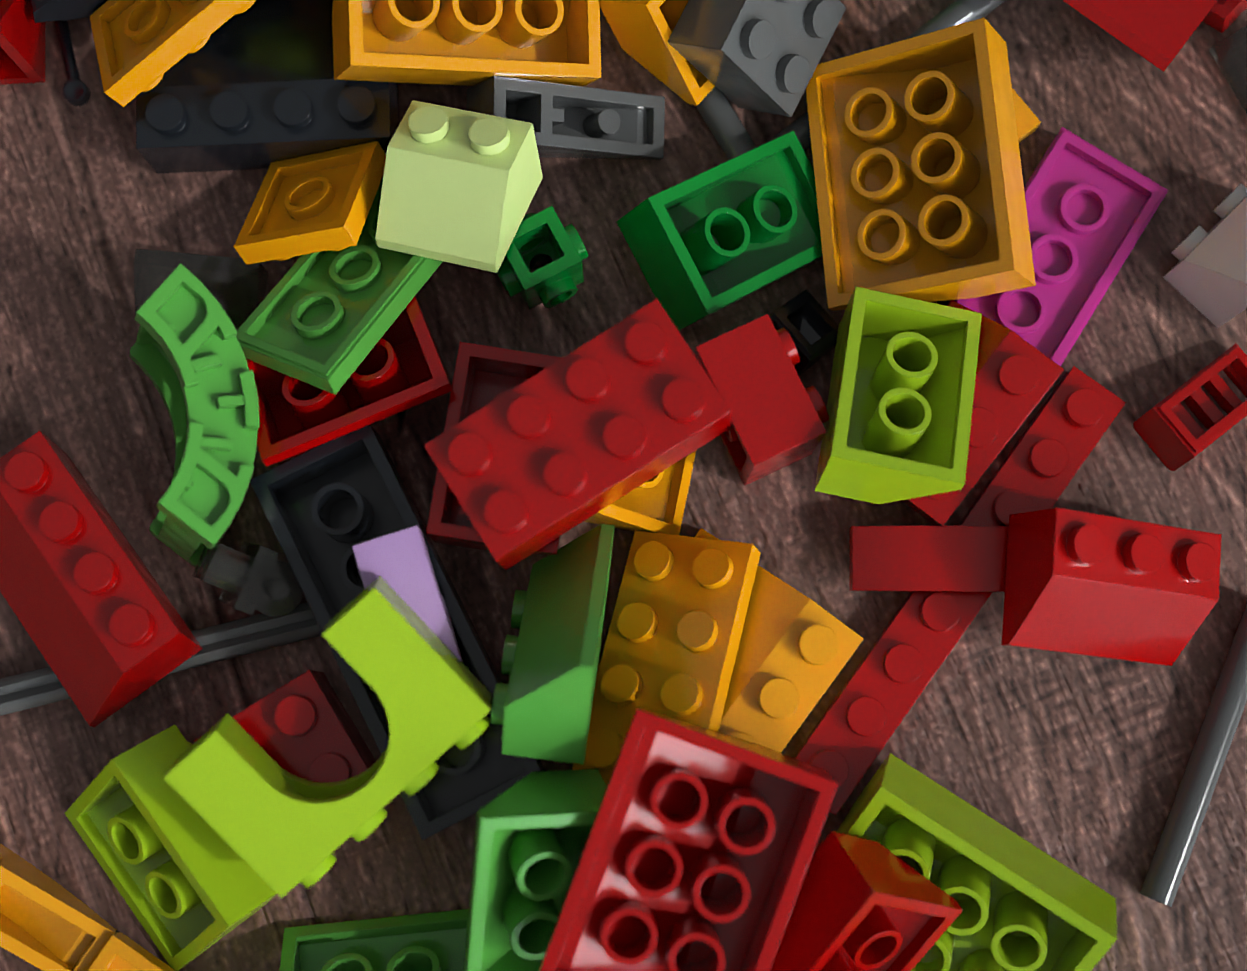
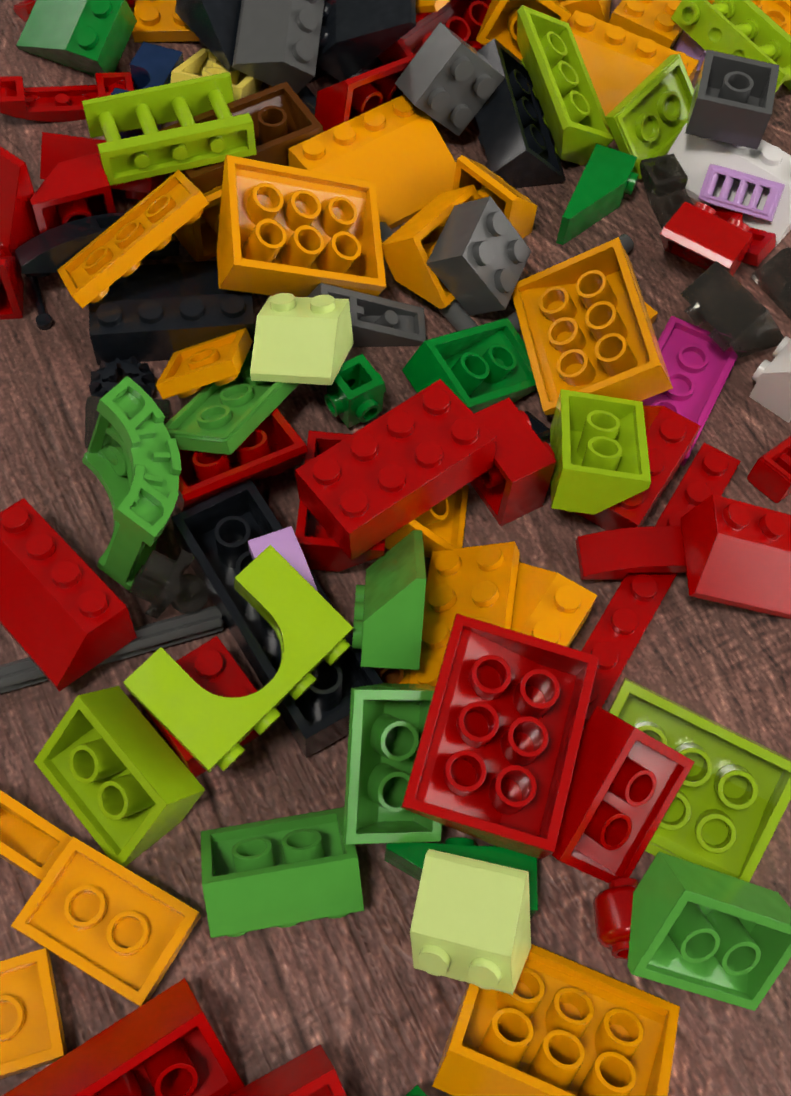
camera: 10 degrees left, 20 degrees down
none -> black gear [88,355,155,404]
none -> clear smoke slope [681,261,784,358]

